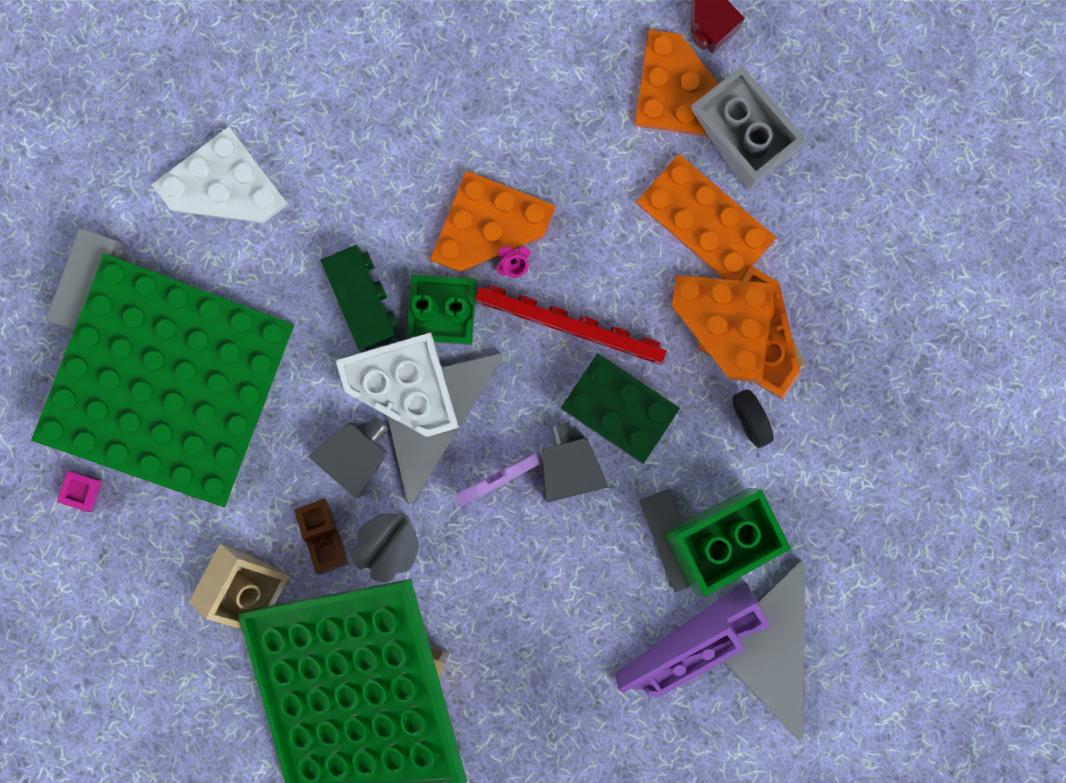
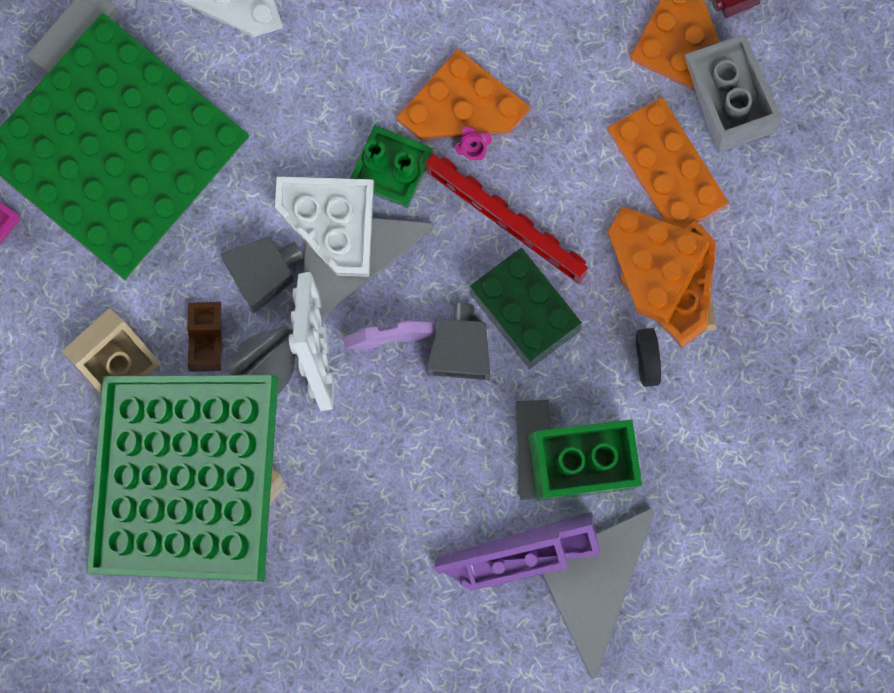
camera: 20 degrees right, 10 degrees down
dark green brick [320,244,400,353] -> none
none -> white plate [289,272,334,411]

